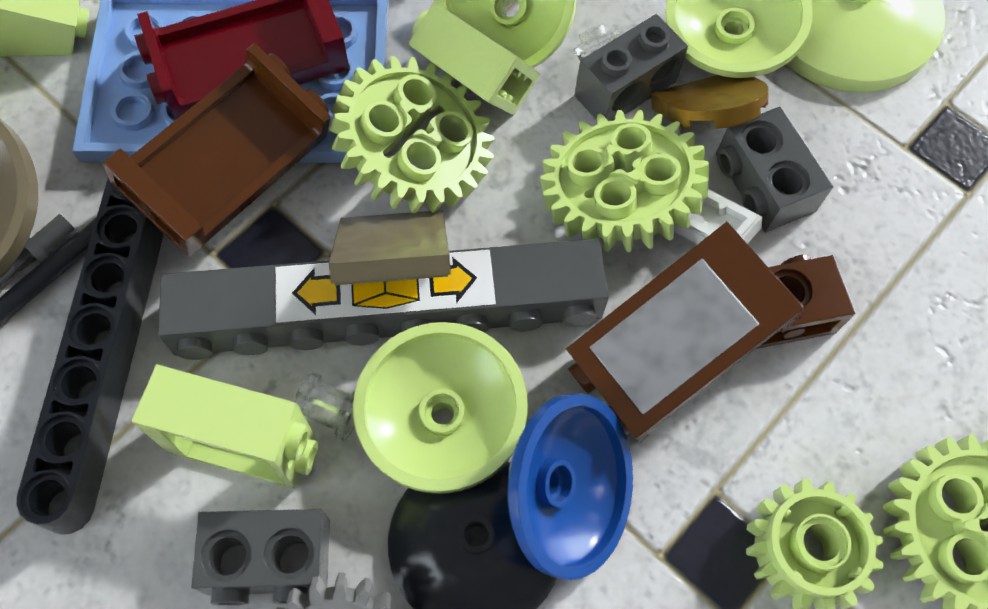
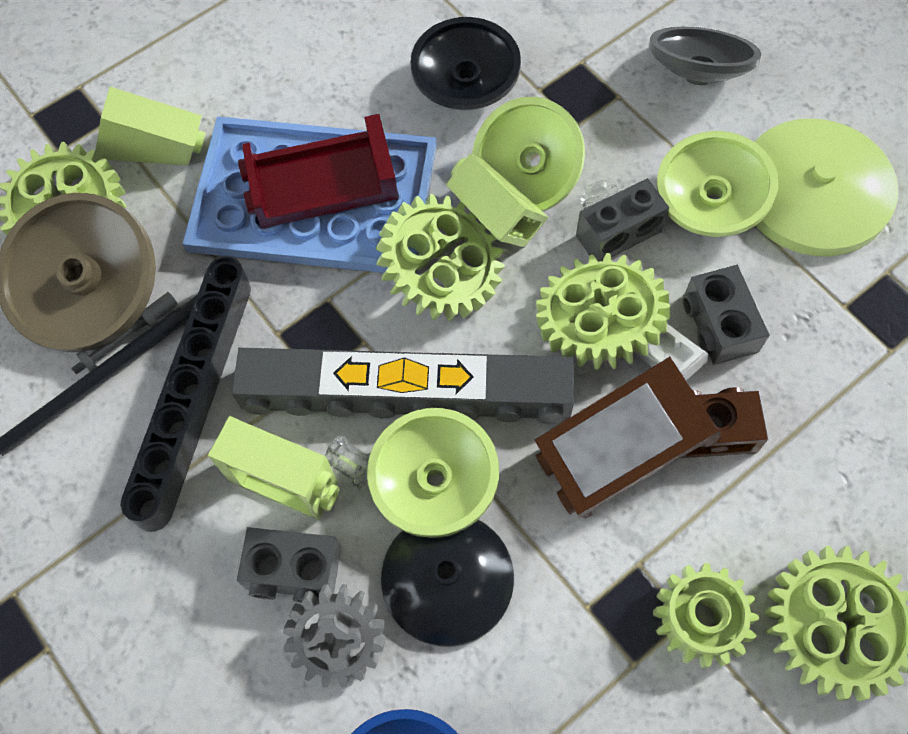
camera: 15 degrees right, 0 degrees up
reddish brown panel [103,43,330,258] -> none
dark tan tile [329,210,451,285] -> none
blue dish [507,394,633,580] -> none
pearl gold tile [650,75,769,129] -> none

